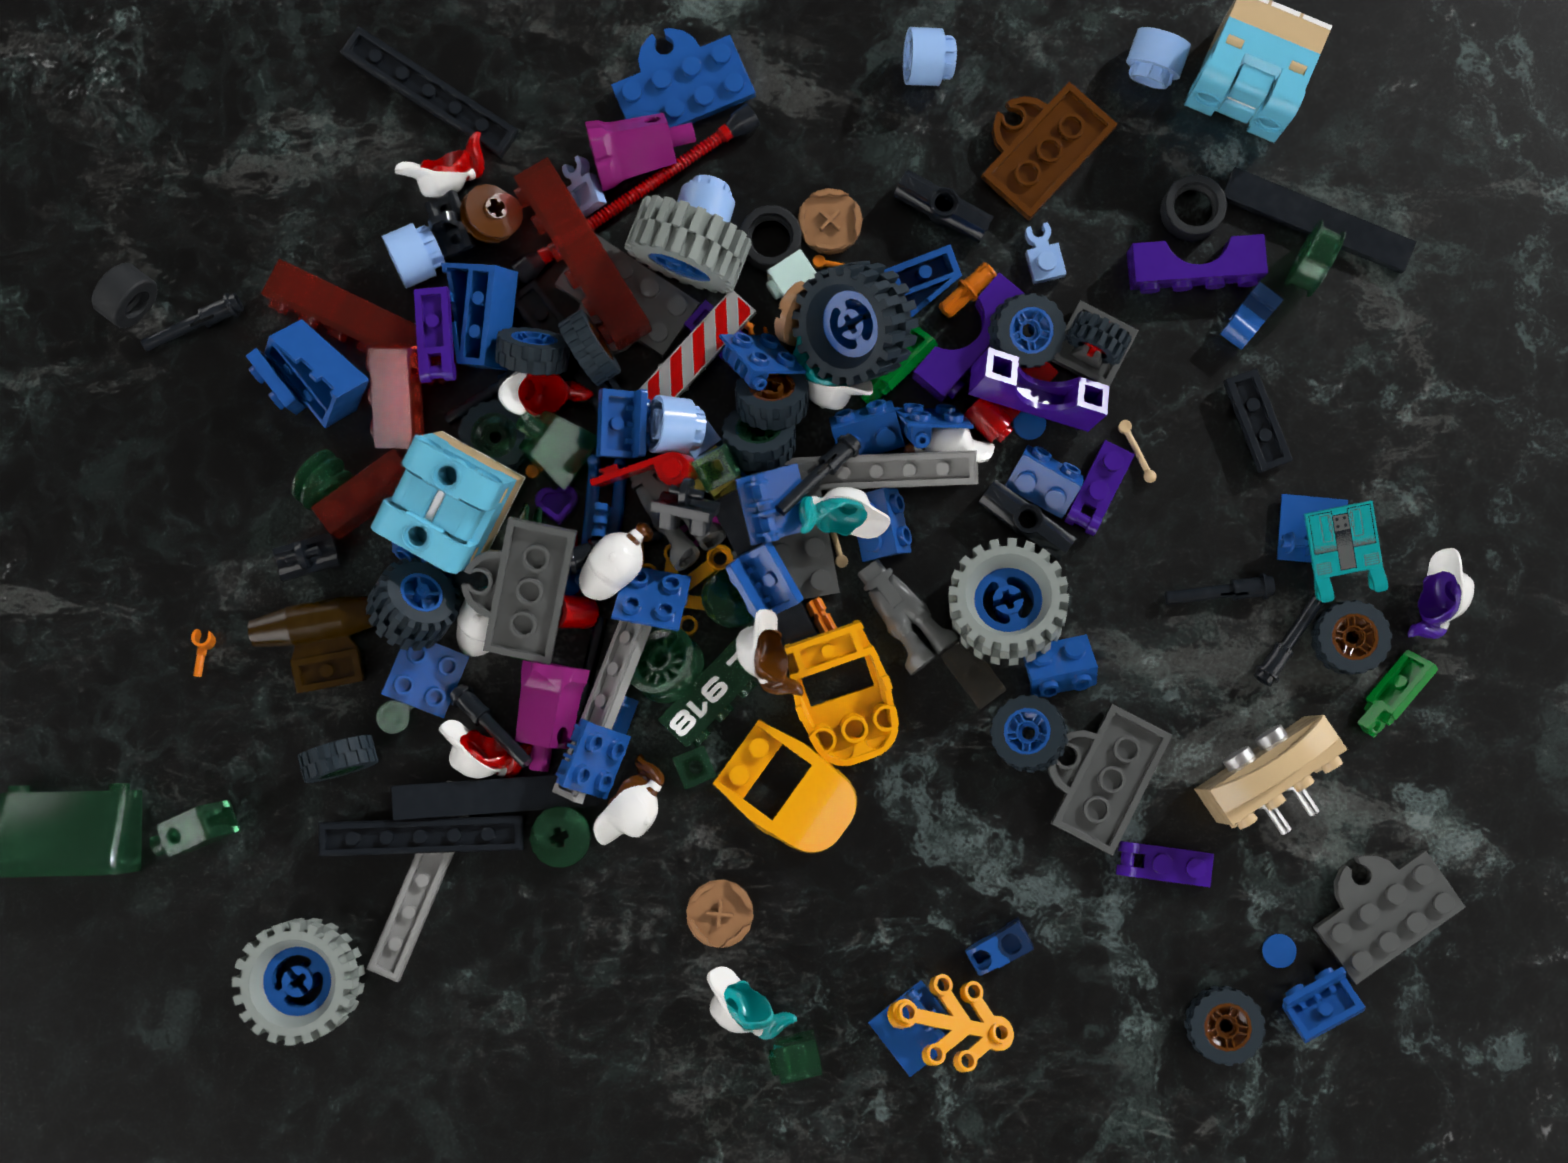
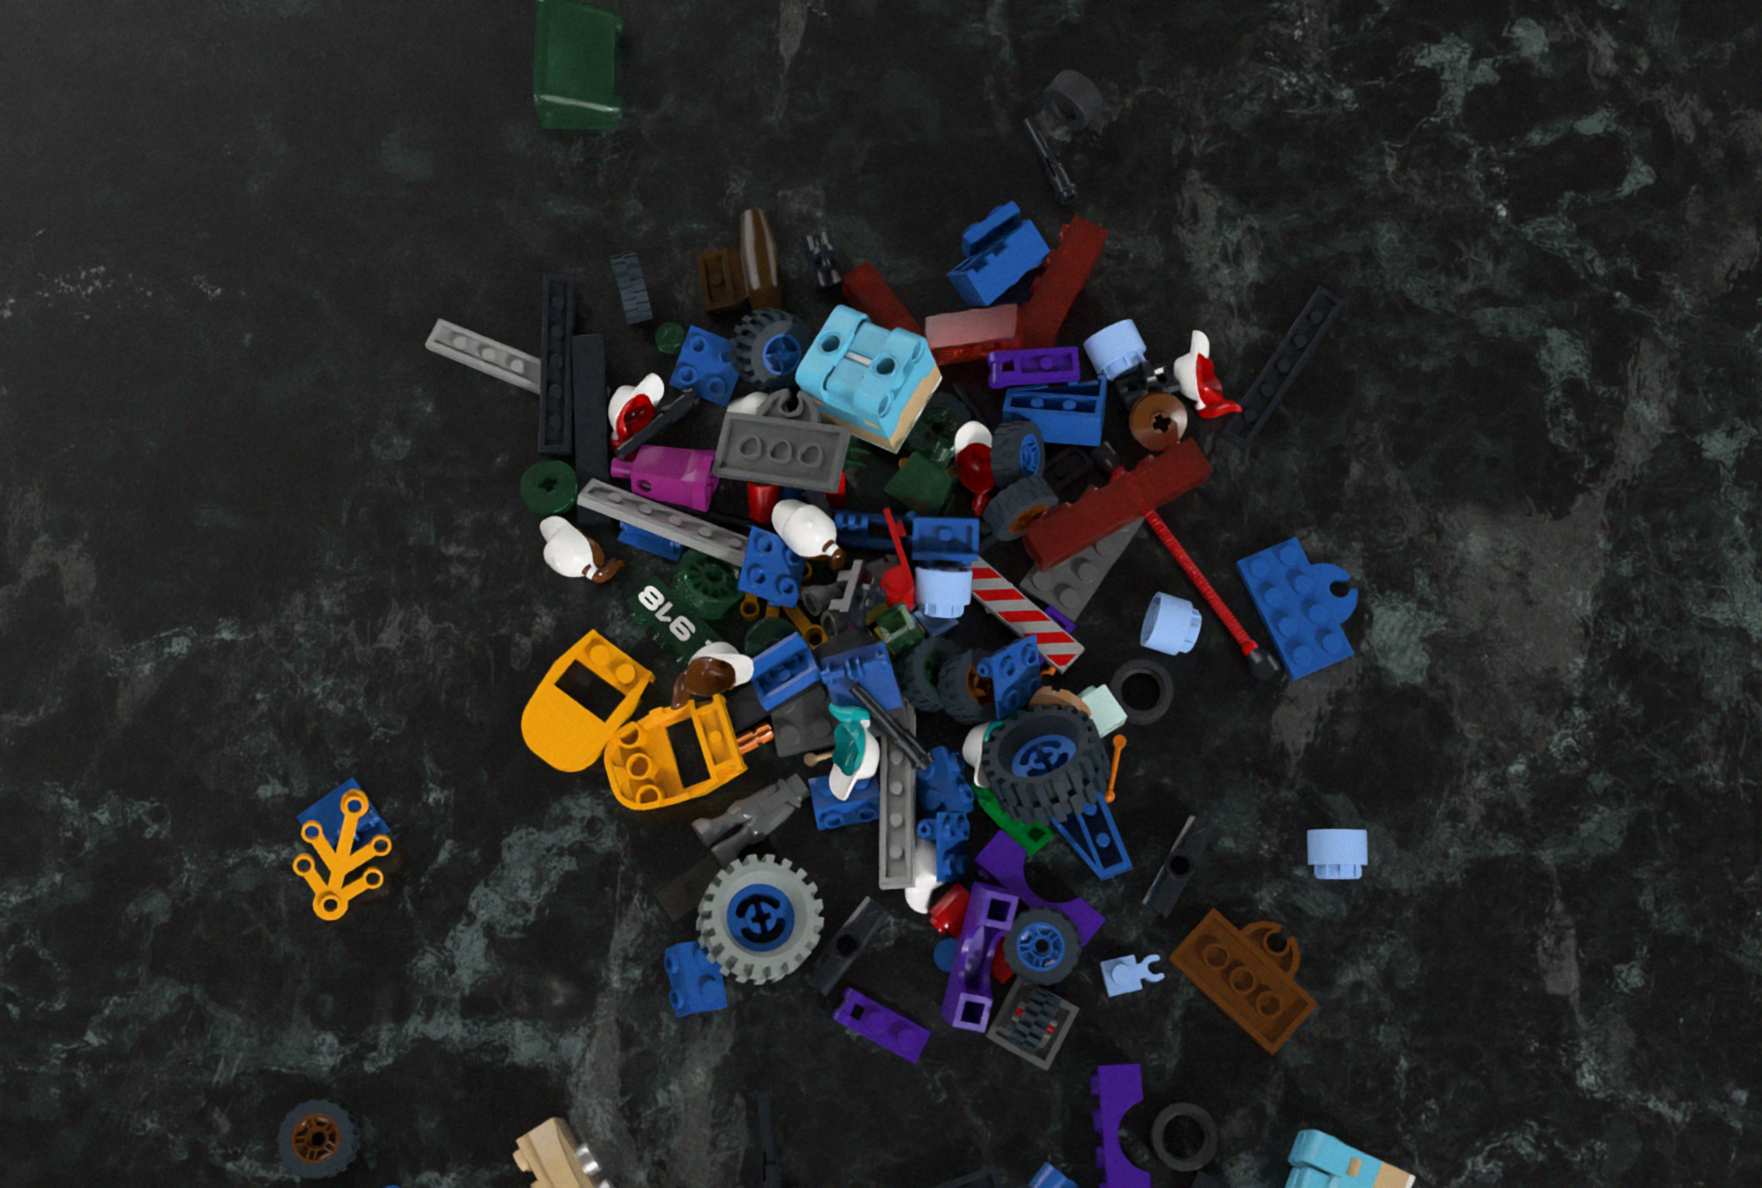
camera: 90 degrees right, 10 degrees down
clear green torso [150,800,241,857] -> none
orange hand [191,629,216,677] -> none
light grey wheel [232,918,365,1045] -> none
clear green piece [291,449,353,511] -> none
dark purple tile [535,485,579,527] -> none
blue hinge [555,718,631,800] -> none
light blue plate [562,155,607,219] -> none
magenta piece [585,113,696,191] -> none
light grey wheel [624,195,752,294] -> none
clear green plate [672,745,717,790] -> none
medium nougat tile [686,879,754,948] -> none
teal hair [707,966,797,1040] -> none
clear green brick [768,1029,823,1085] -> none
medium nougat tile [798,188,862,255] -> none
orange axle [939,262,997,318] -> none
leg [965,917,1034,976] -> none
black wheel [990,695,1068,773] -> none
blue bracket [1005,445,1085,519] -> none
dark grey plate [1048,704,1172,856] -> none
dark purple plate [1116,841,1214,887] -> none
tan hinge [1118,420,1157,483] -> none
light blue piece [1126,27,1191,89] -> none

